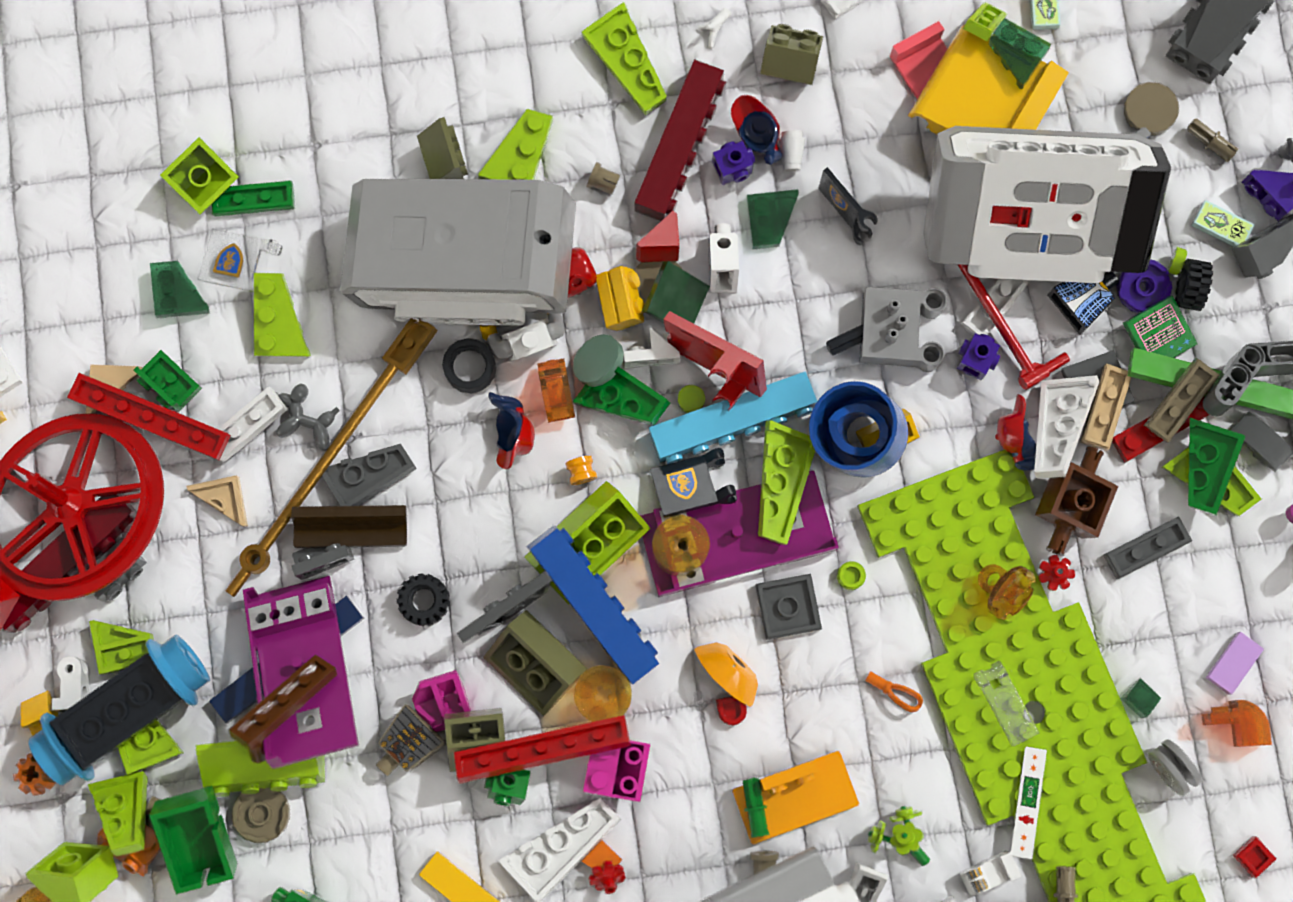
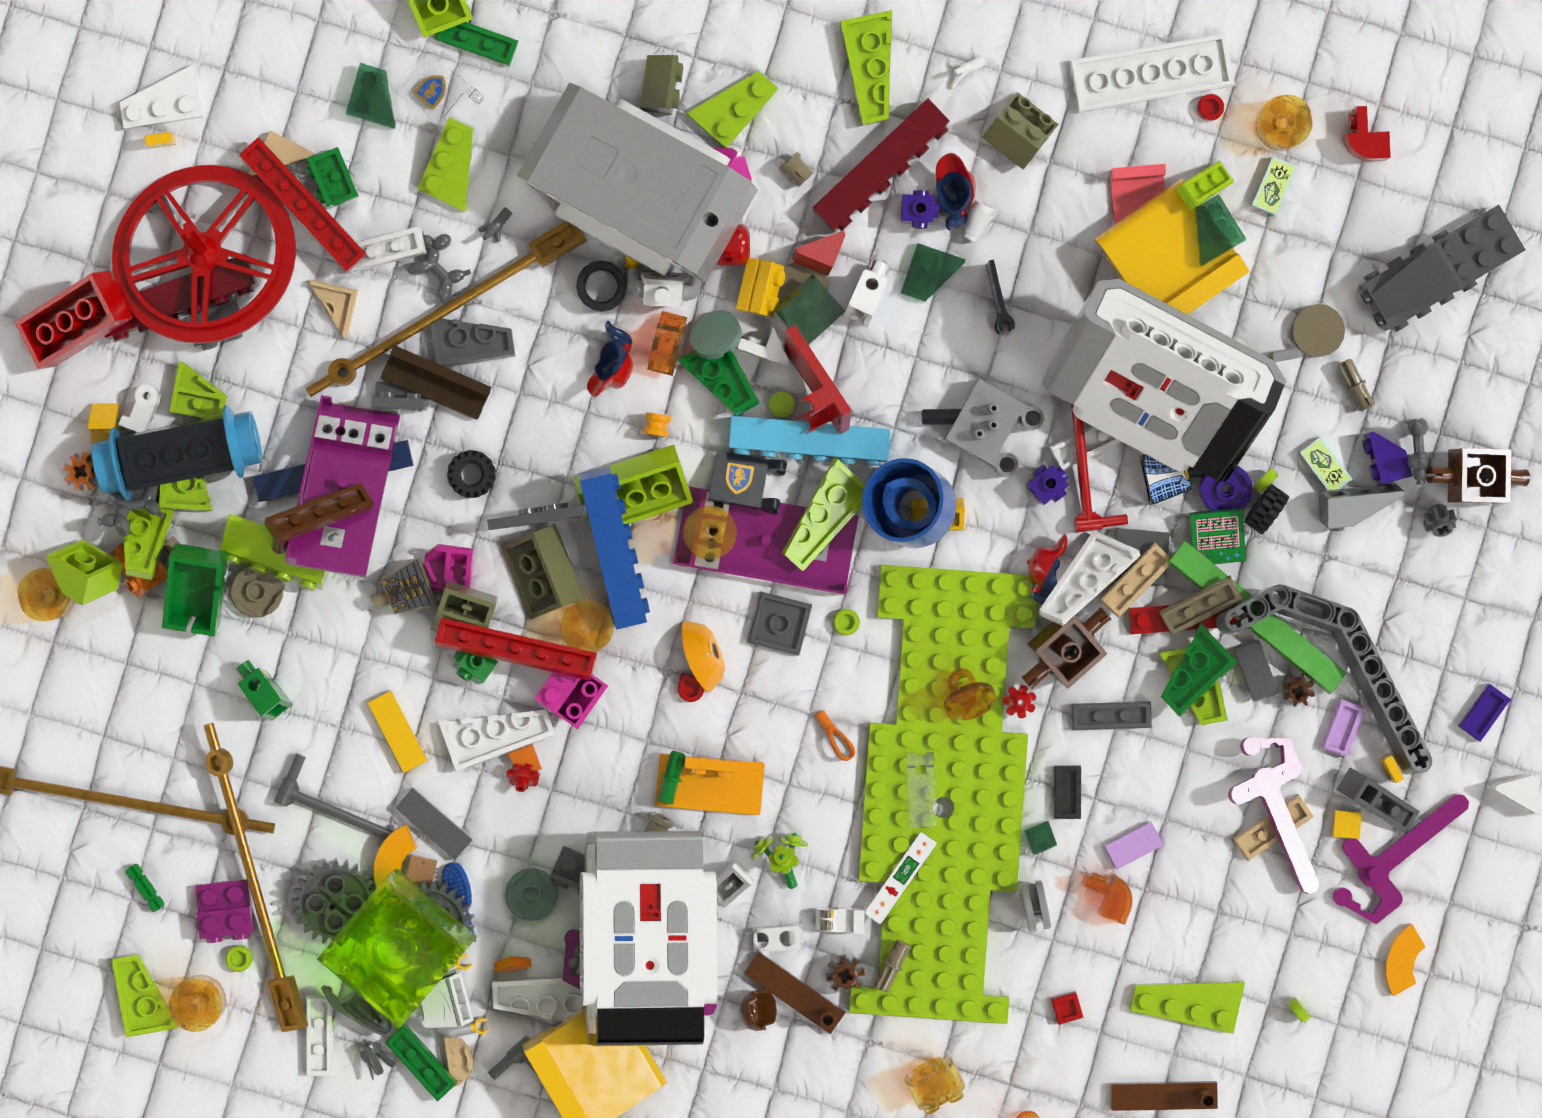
camera: 20 degrees right, 10 degrees up
none -> dark grey piece [97,486,165,537]
none -> dark grey bar [478,207,513,242]
none -> pearl dark grey tile [1054,765,1081,819]

